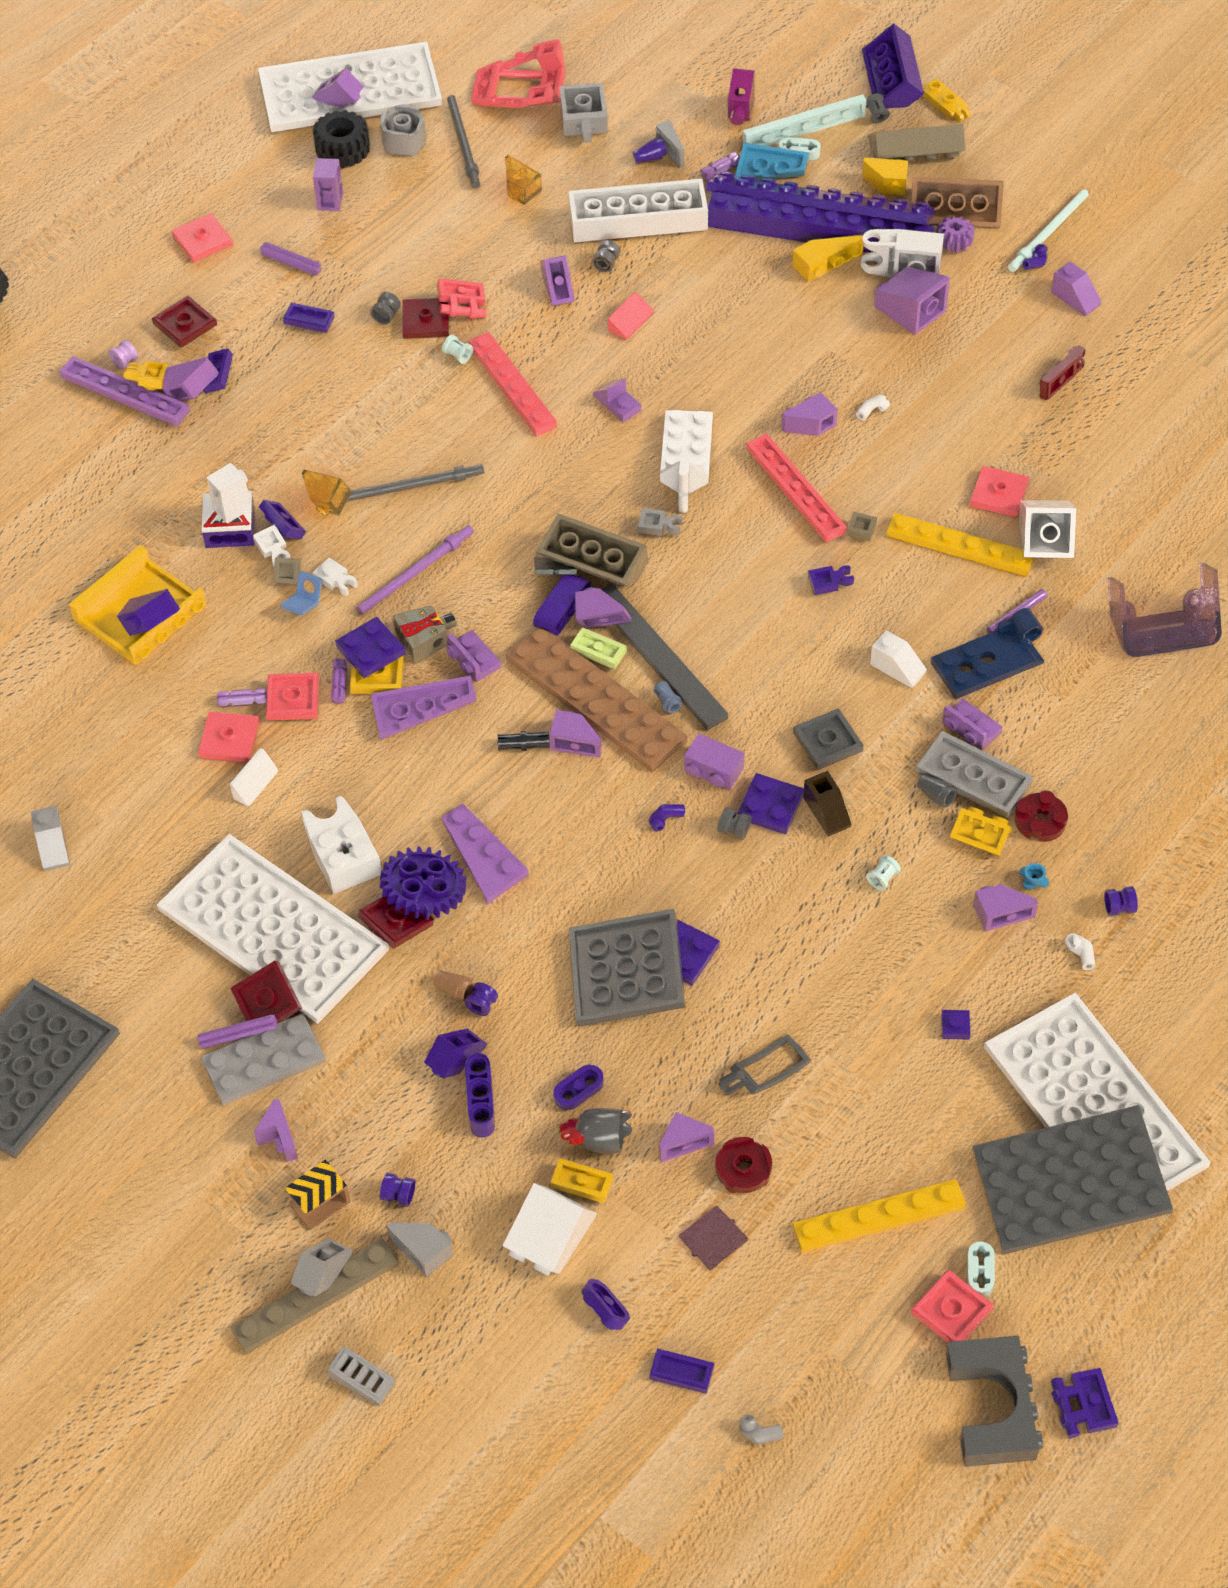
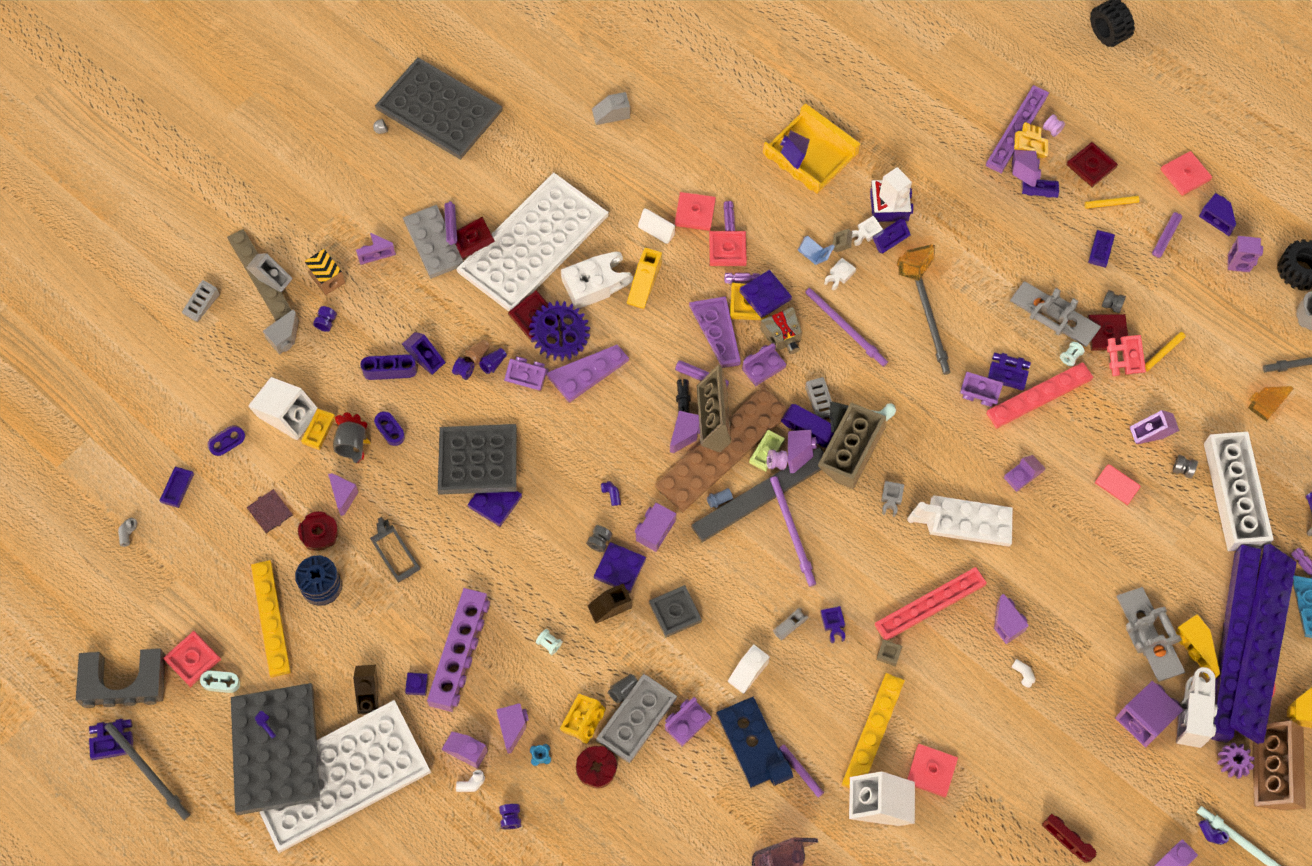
camera: 90 degrees right, 10 degrees up
none -> dark grey bar [104,722,190,821]
none -> dark purple hand [255,711,276,739]
none -> dark blue wheel [295,555,342,606]
none -> dark brown slope [353,664,378,714]
none -> light grey hinge [373,119,388,134]
none -> medium lavender brick [427,588,490,712]
none -> medium lavender slope [442,732,488,769]
none -> dark purple cone [479,348,507,374]
none -> medium lavender bracket [504,356,549,391]
none -> yellow slope [627,248,662,309]
none -> medium lavender axle [675,361,729,387]
none -> dark tan slope [697,365,731,453]
none -> lavender wheel [766,449,788,470]
none -> medium lavender bar [770,476,816,587]
none -> light grey bar [773,608,809,641]
none -> light grey slope [805,377,832,419]
none -> light aqua arm [871,403,896,421]
none -> medium lavender bracket [960,372,1003,407]
none -> dark purple plate [987,352,1031,391]
none -> light grey piece [1010,281,1101,347]
none -> yellow bar [1084,196,1139,209]
none -> light grey piece [1117,587,1185,682]
none -> yellow bar [1145,332,1186,371]
none -> dark purple slope [1199,193,1236,236]

